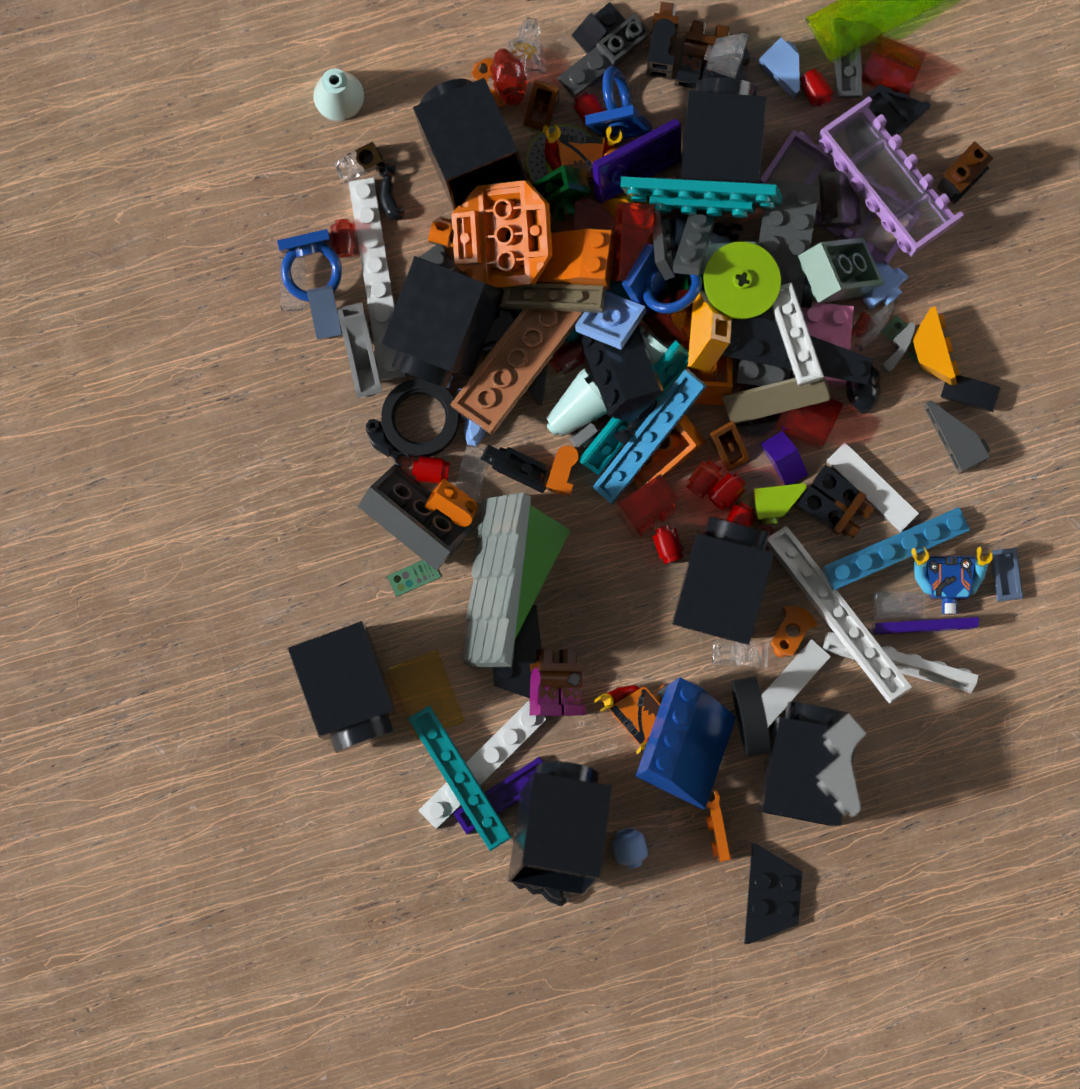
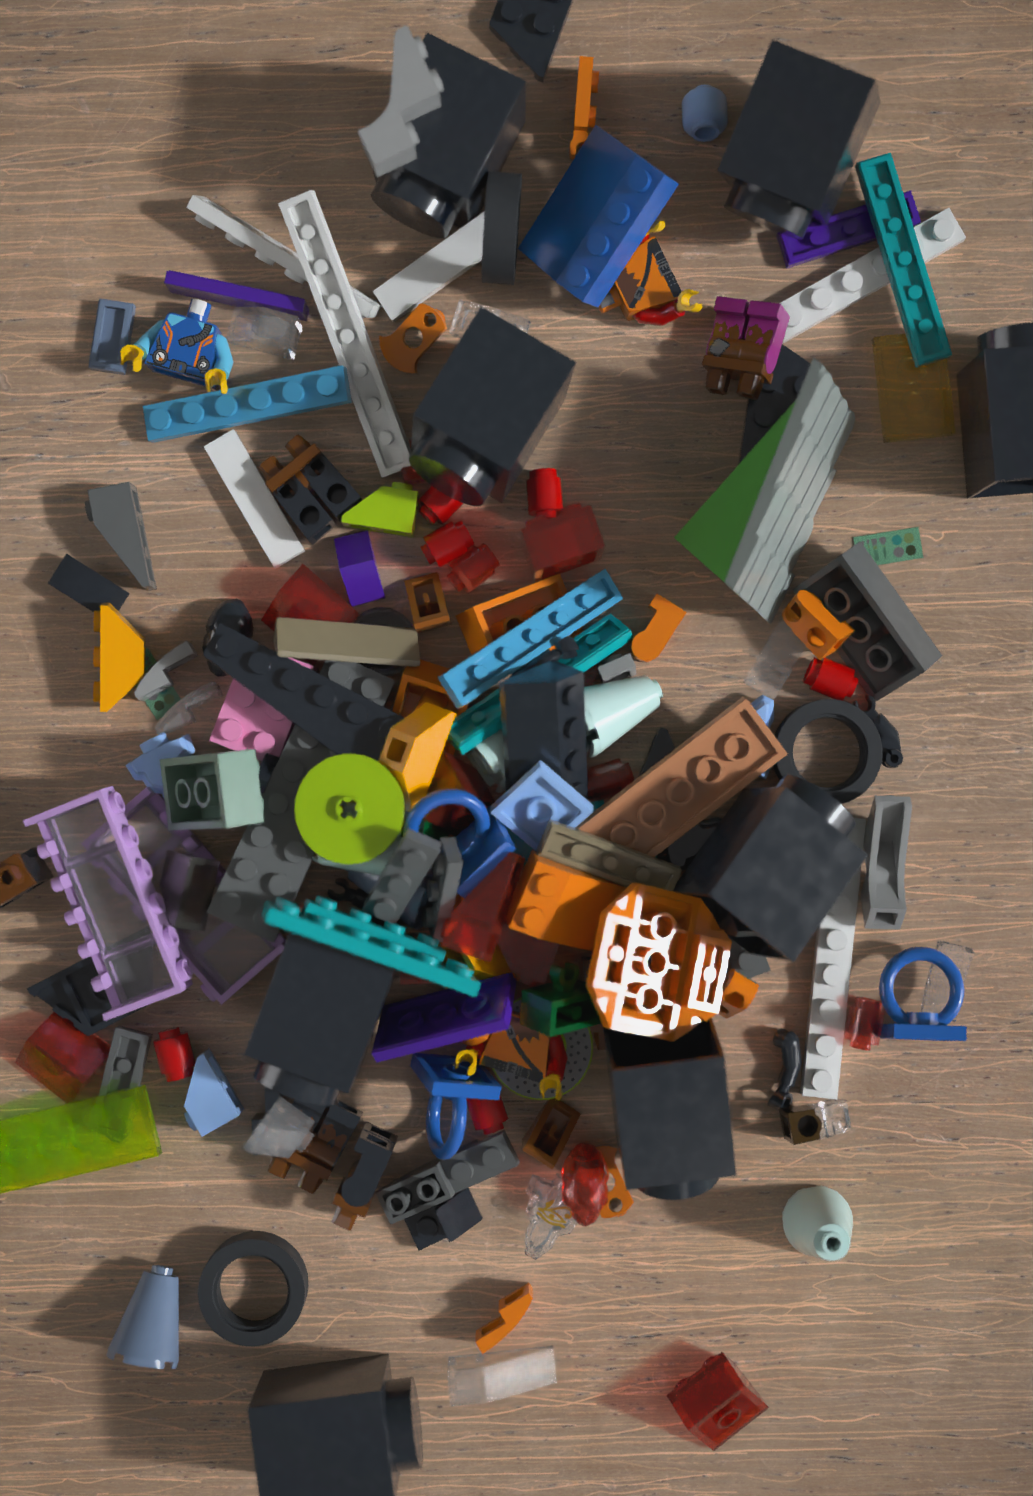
camera: 165 degrees left, 5 degrees up
sand blue tile [307,285,342,339] -> none
black hinge [481,445,552,493] -> none
white tile [772,282,824,387] -> none
clear red tile [851,311,871,338] -> none

